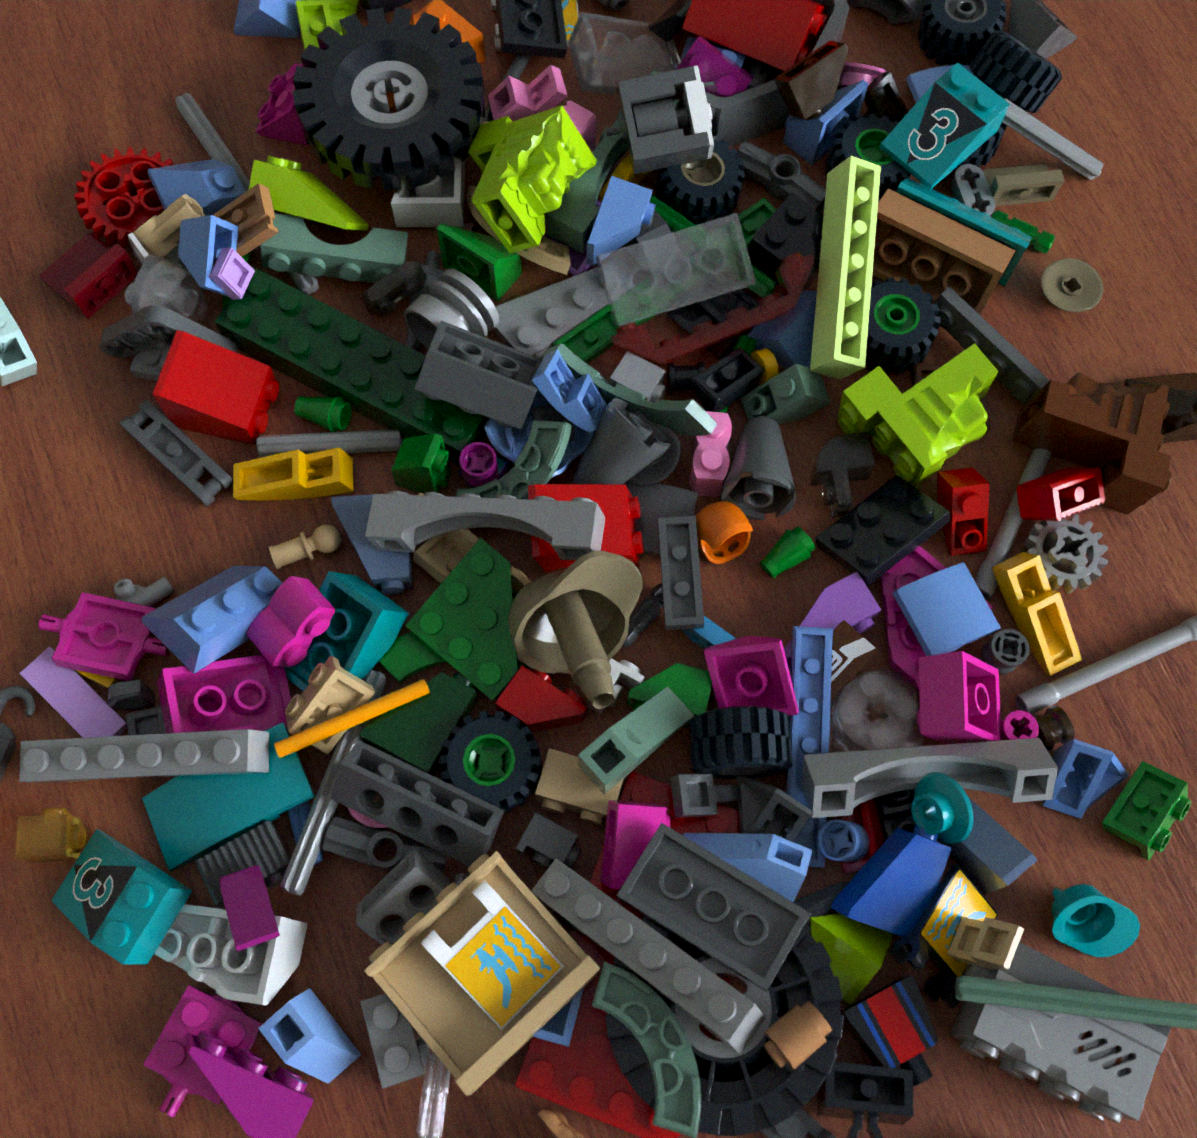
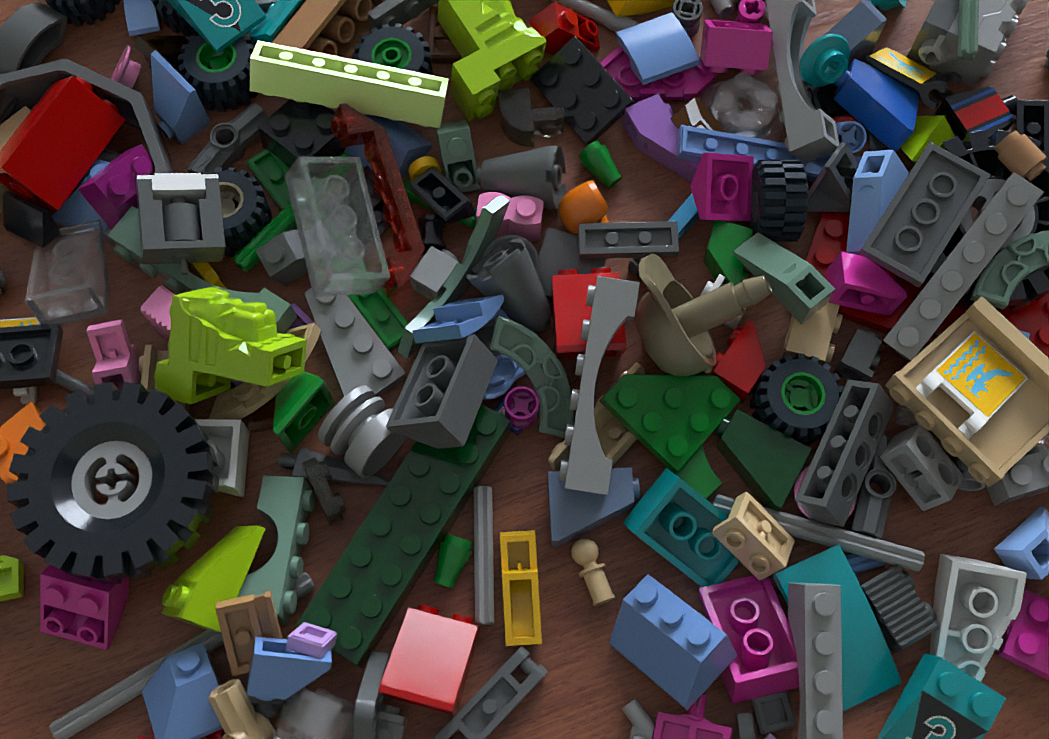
camera: 85 degrees left, 0 degrees up
magenta slope [219,865,280,951] -> none
dark pink brick [246,576,335,668] -> none
light orange bar [274,679,430,758] -> none
green slope [391,433,452,494] -> none
medium blue slope [586,176,656,266] -> none
dark grey plate [670,774,739,818] -> none
dark brown slope [774,41,849,120] -> none
tan slope [947,916,1024,970] -> none

